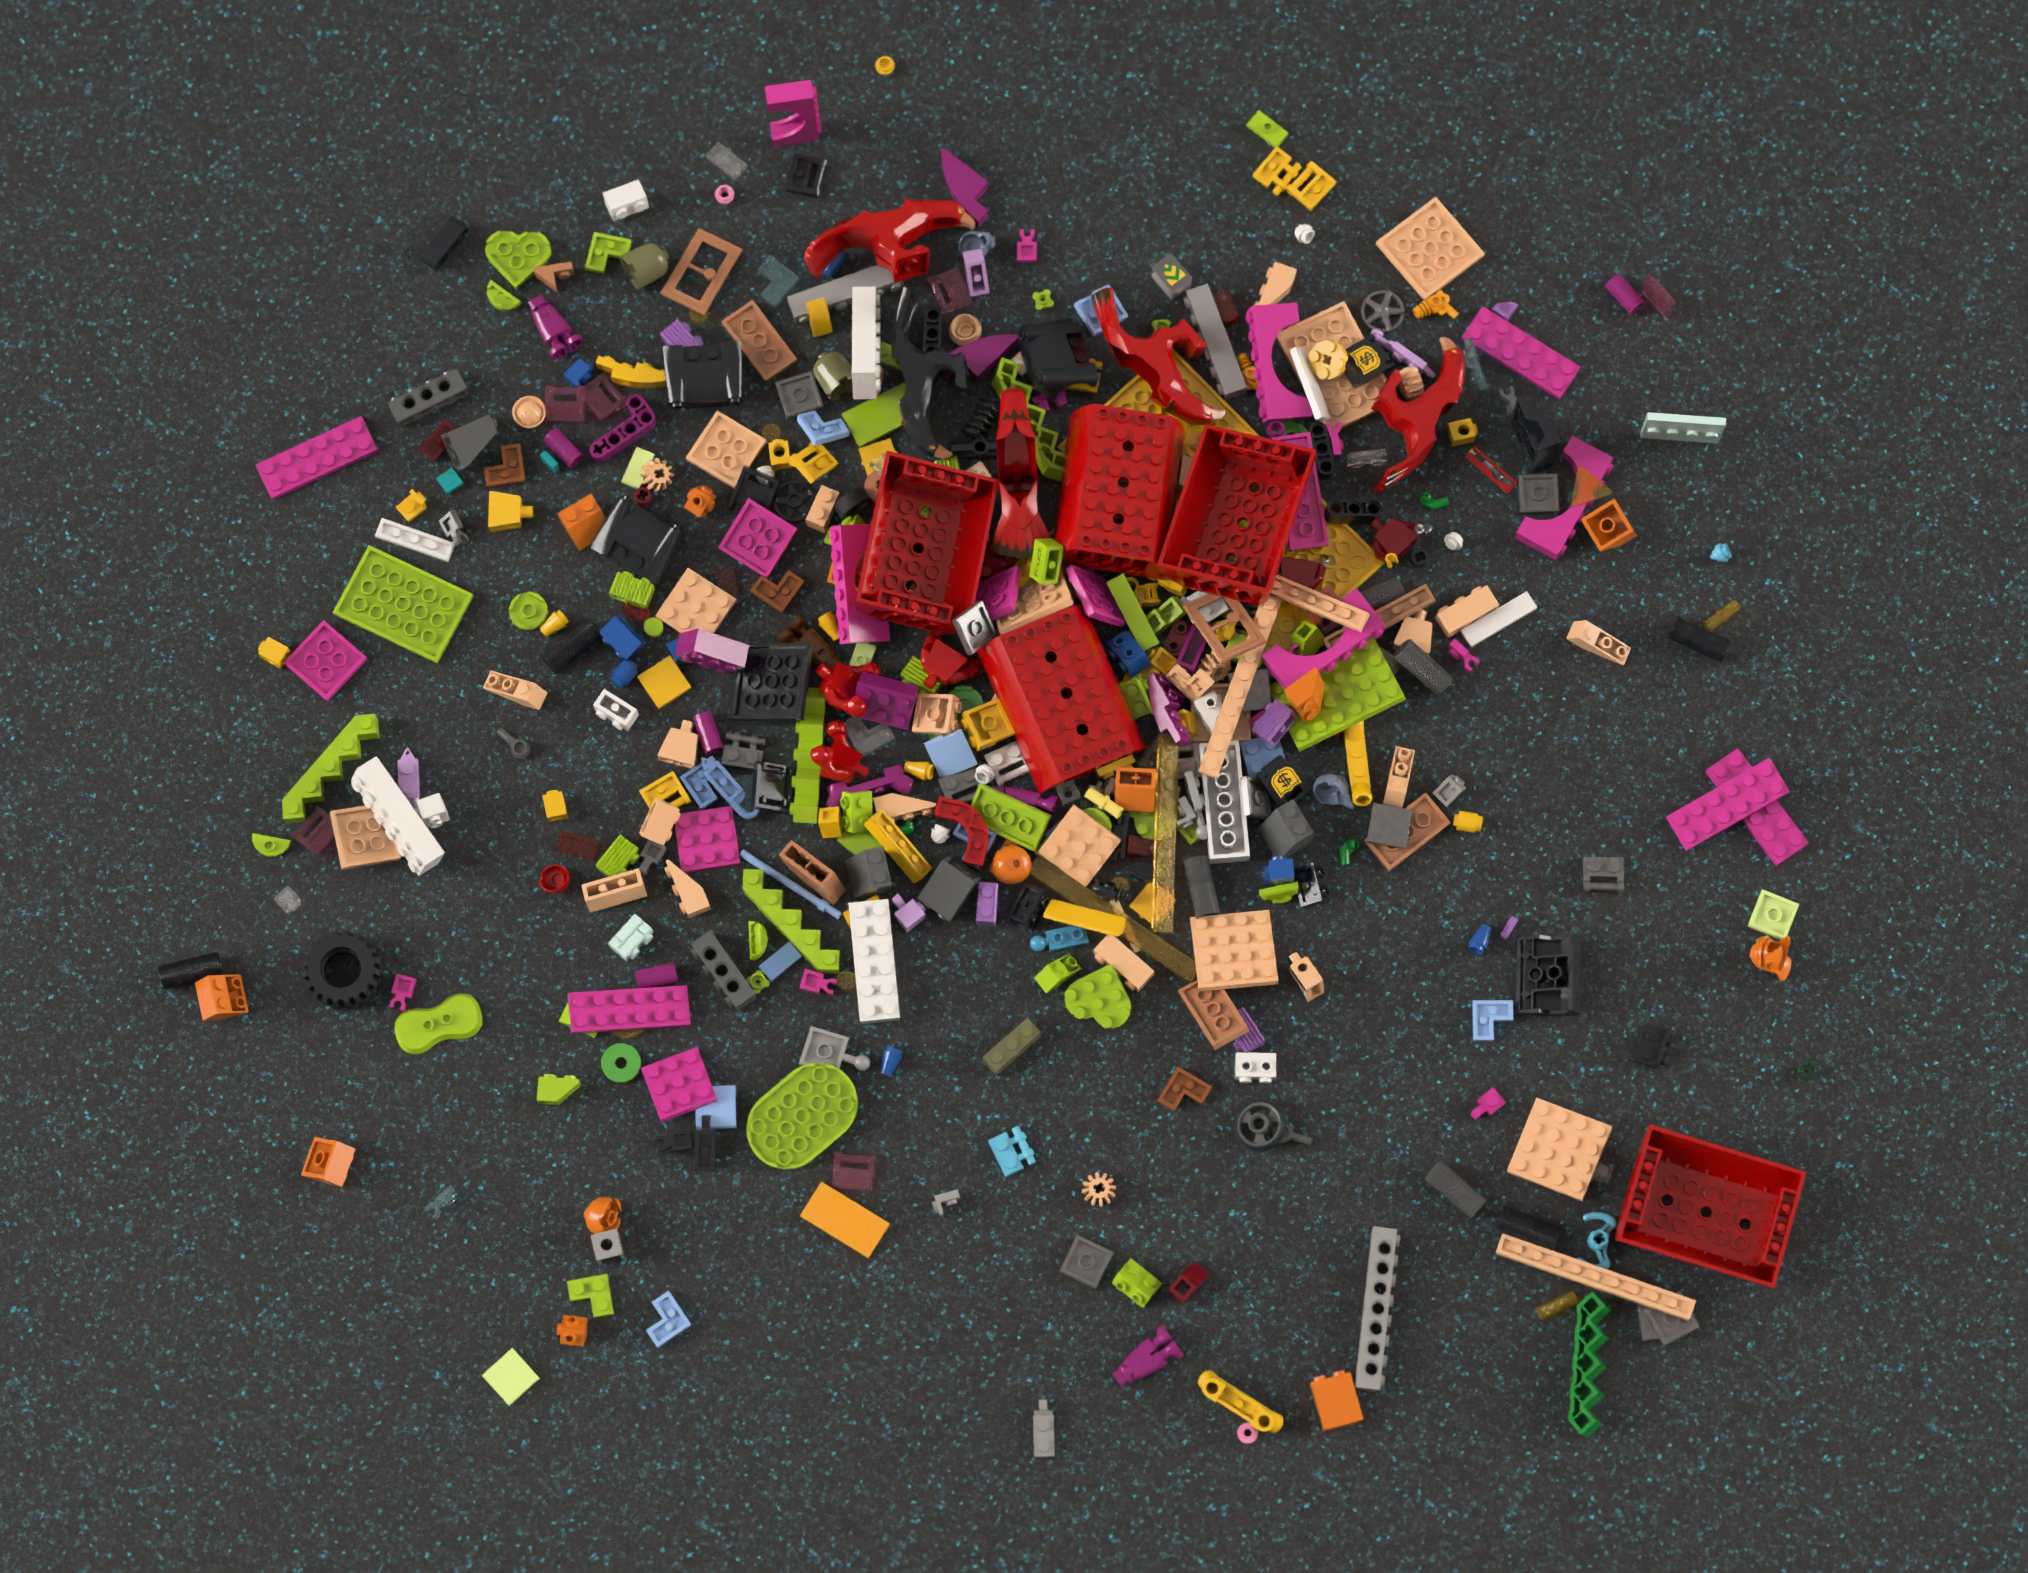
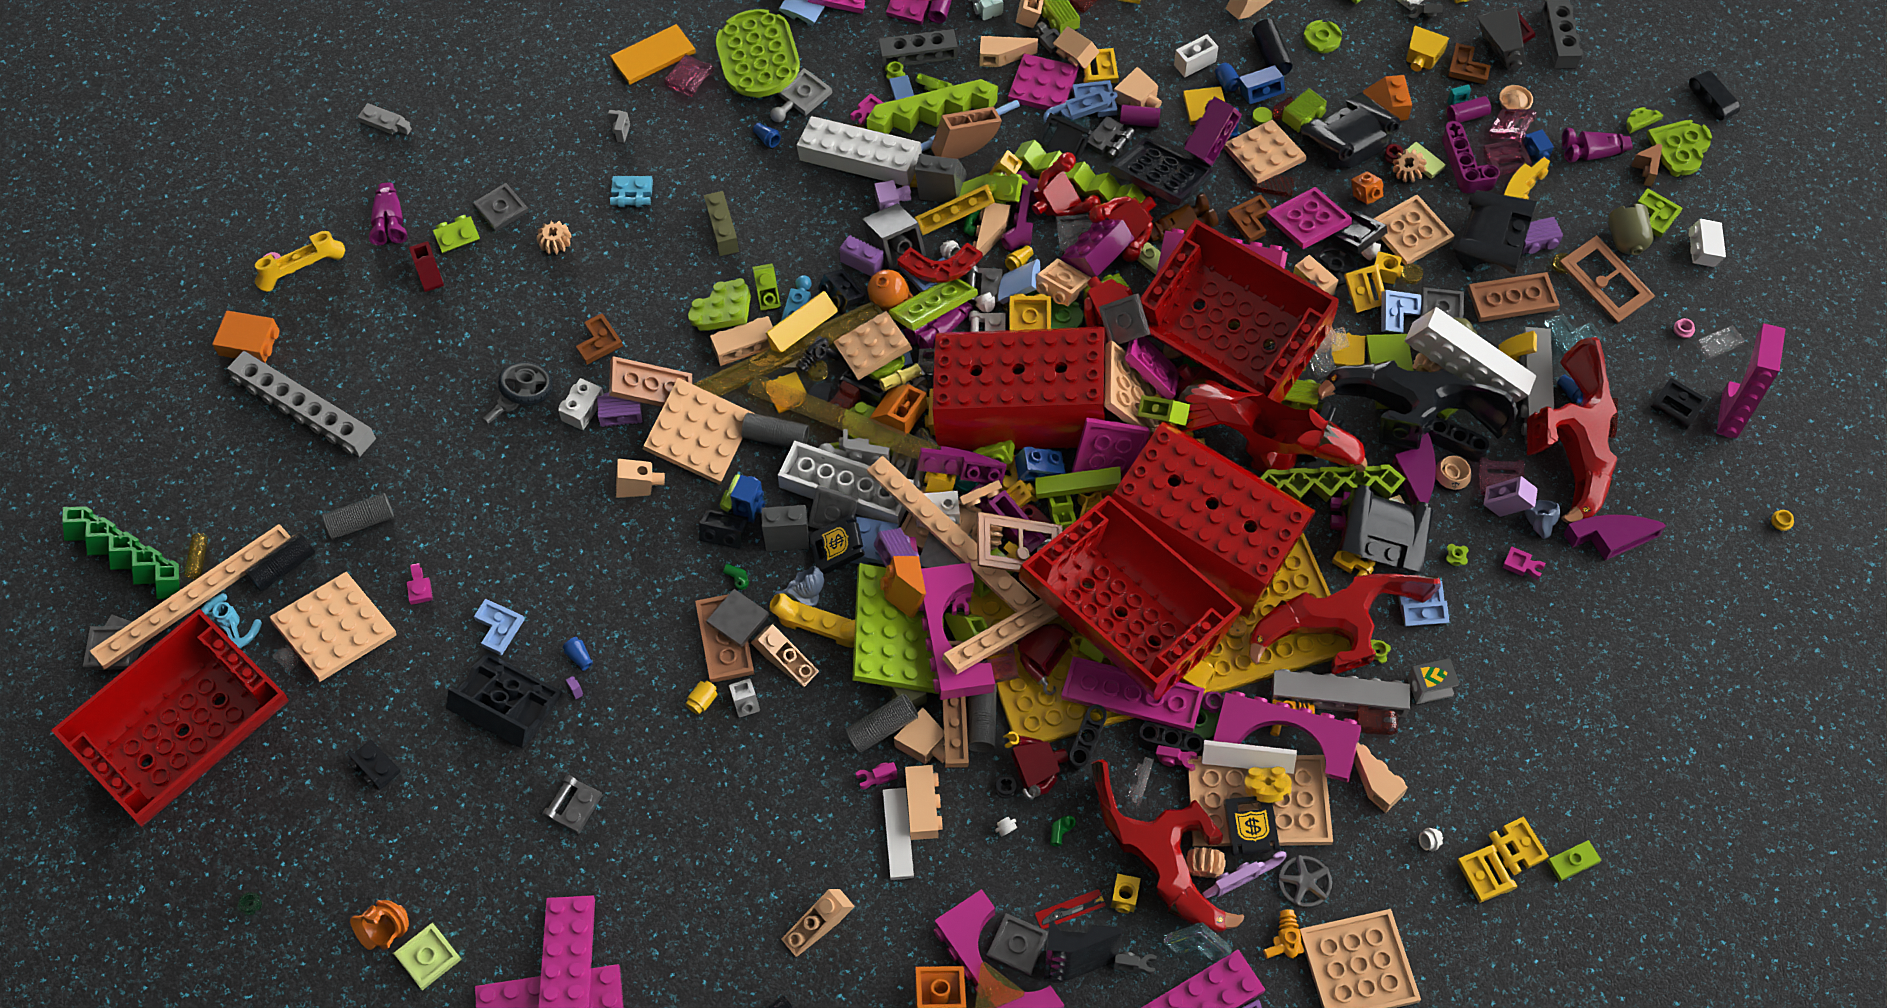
camera: 115 degrees right, 15 degrees down
teal tile [436,467,463,495] -> none
yellow cone [539,610,569,637] -> none

